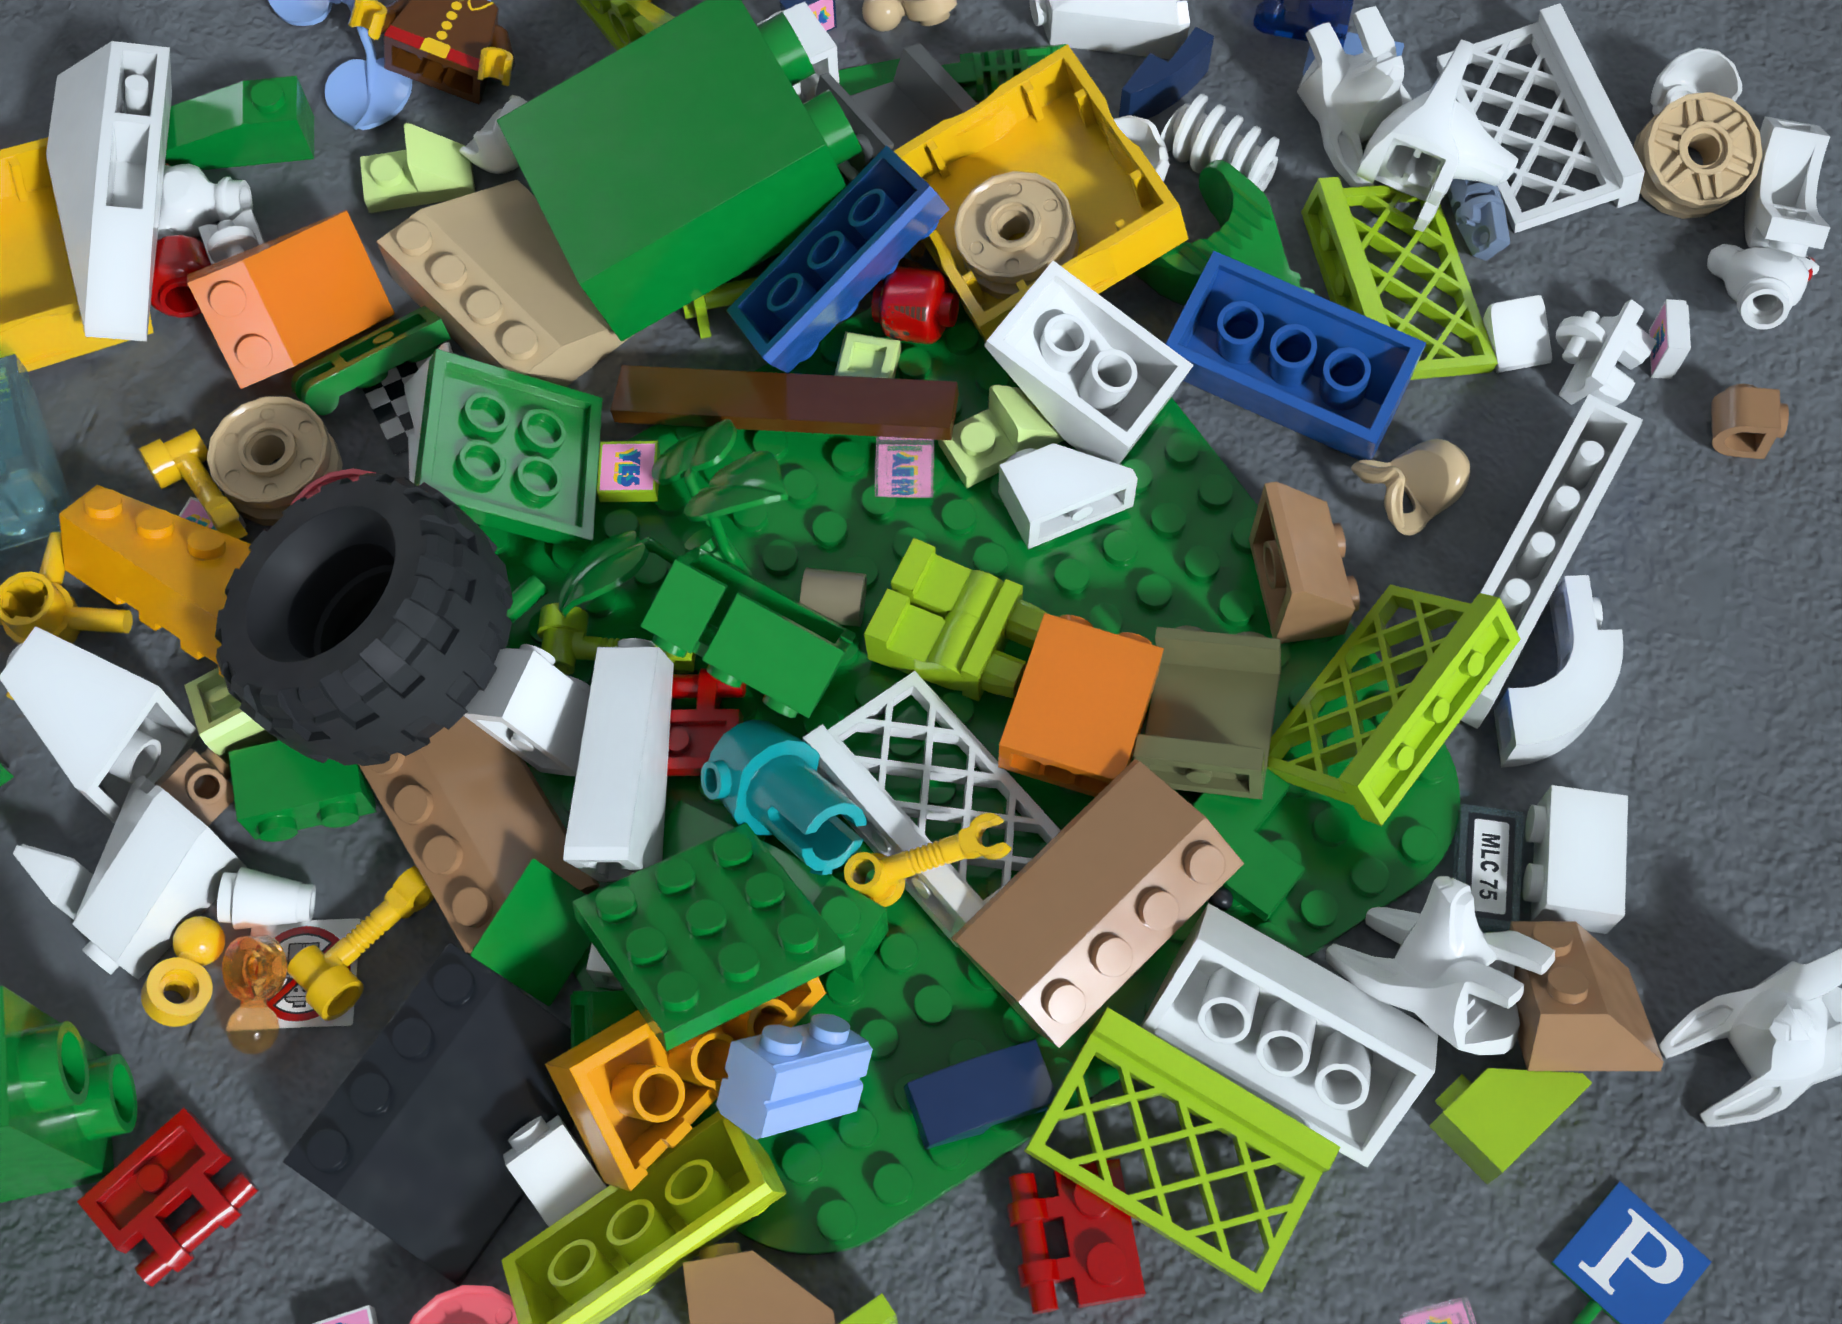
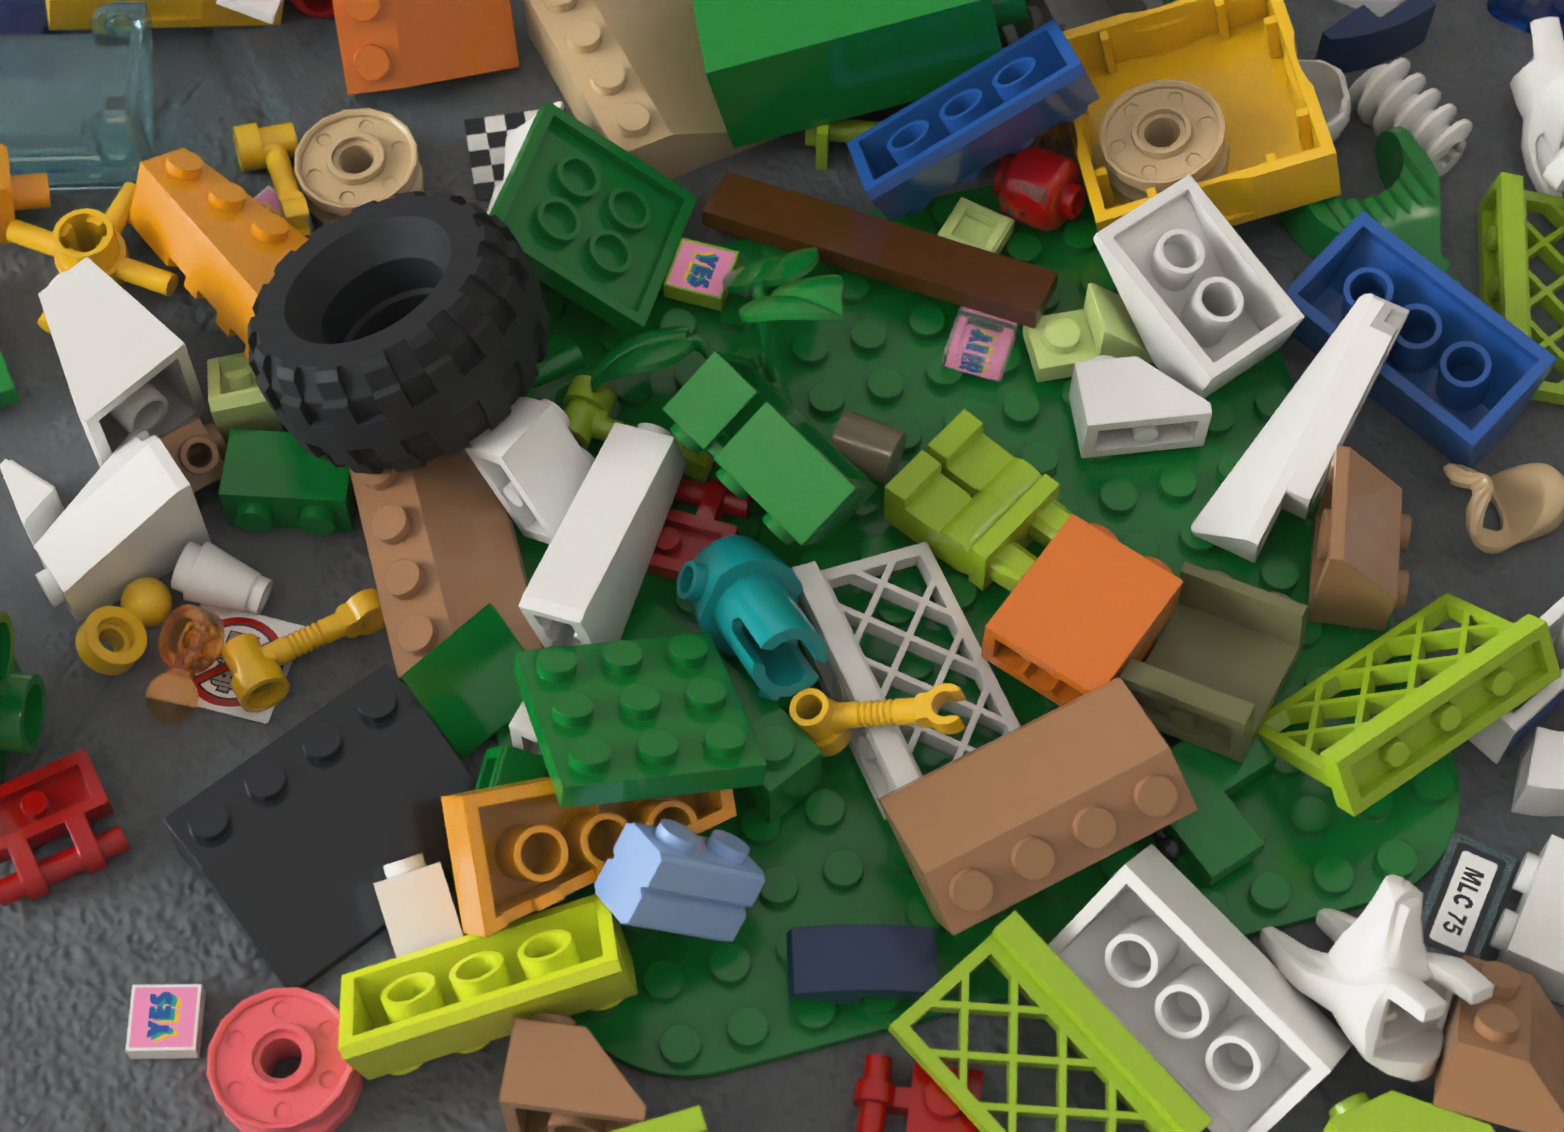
camera: 15 degrees right, 5 degrees down
green plate [291,305,450,415] -> none
none -> white wedge [1191,293,1410,563]

